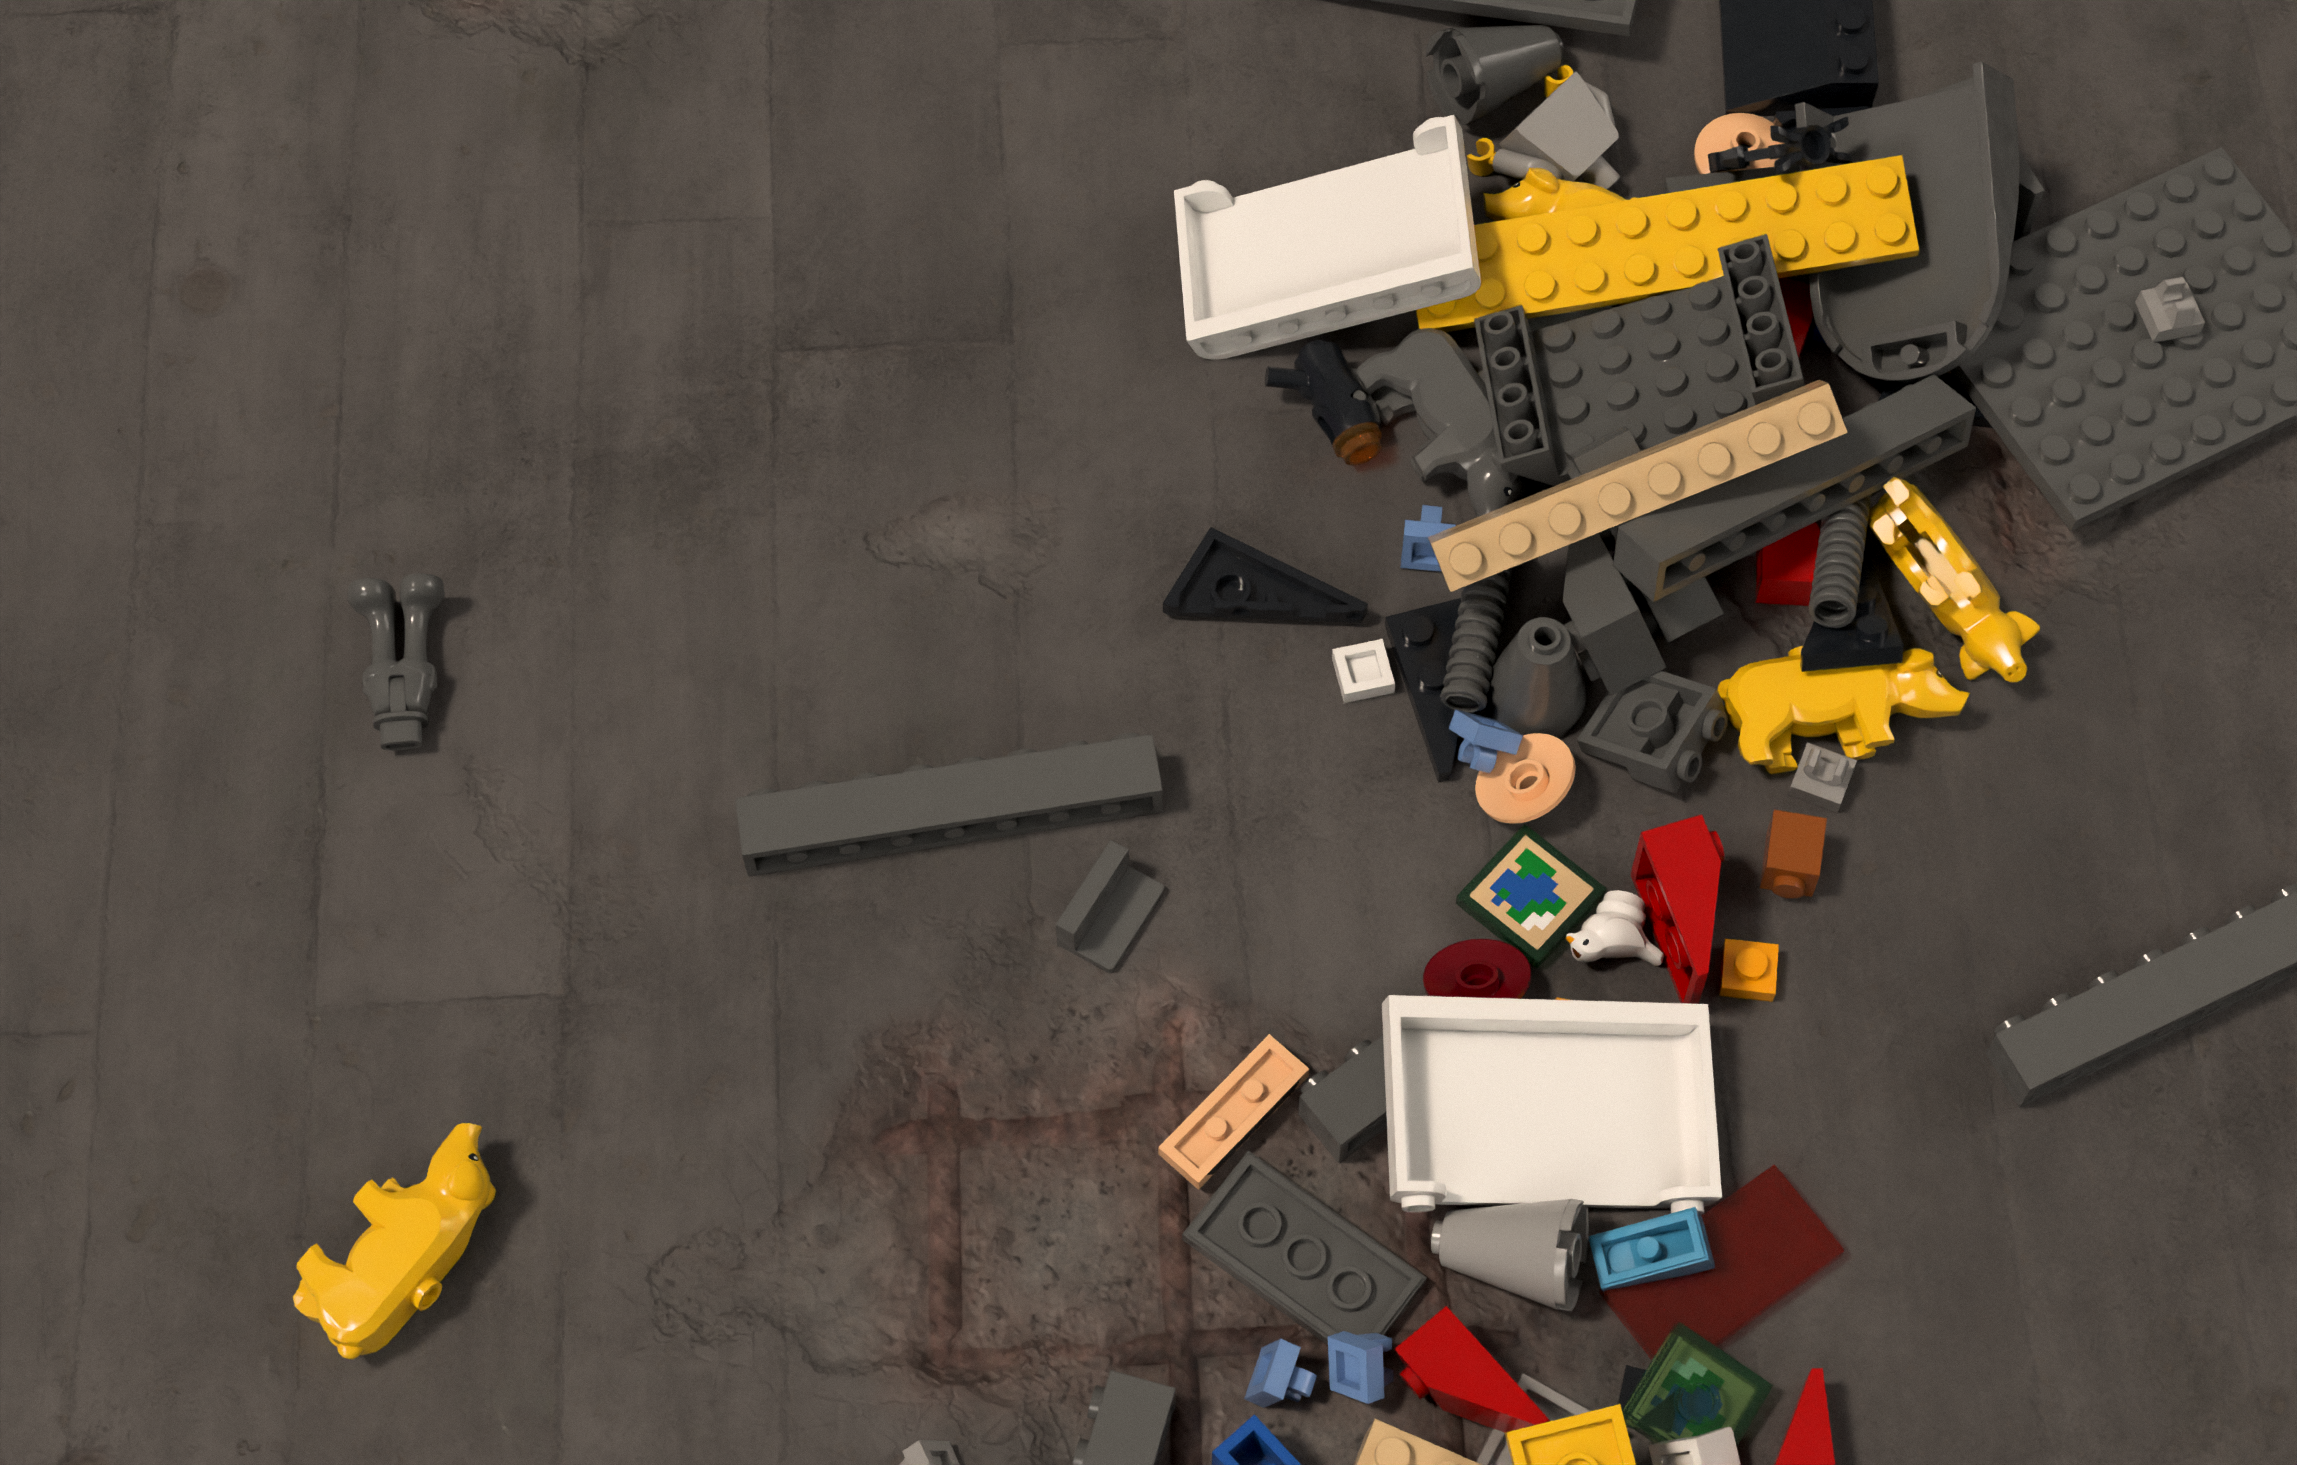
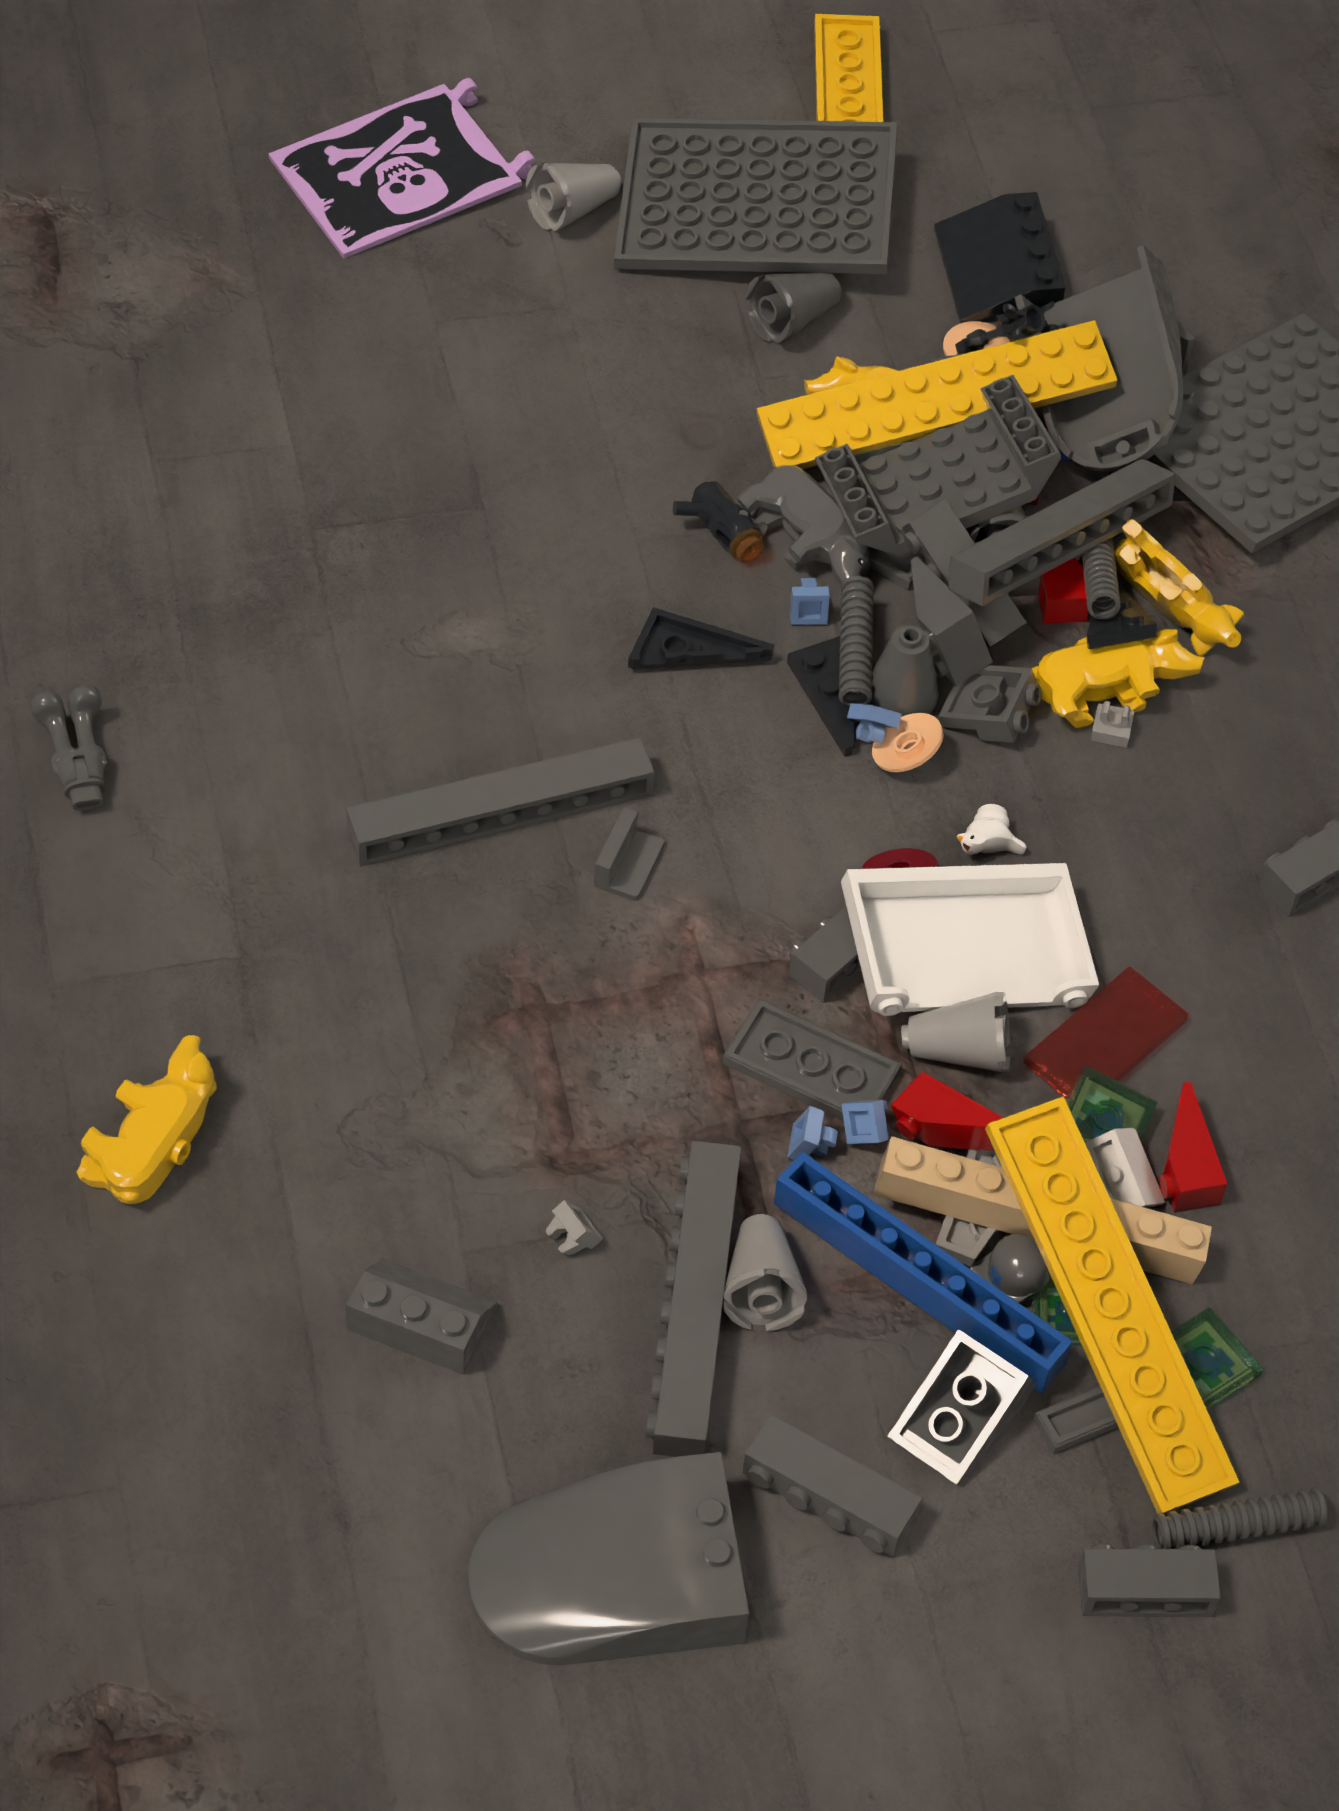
camera: 15 degrees left, 10 degrees down
light nougat plate [1158,1034,1309,1190] -> none
white windscreen [1174,115,1481,360] -> none
white tile [1332,639,1395,703] -> none
tan brick [1428,380,1848,592] -> none
tile [1455,824,1606,969] -> none
light grey torso [1467,65,1620,189] -> none
dark azure slope [1588,1207,1715,1291] -> none
red slope [1630,814,1725,1004] -> none
light orange plate [1719,938,1779,1002] -> none
dark orange brick [1759,810,1827,899] -> none
light grey tile [2135,277,2205,343] -> none

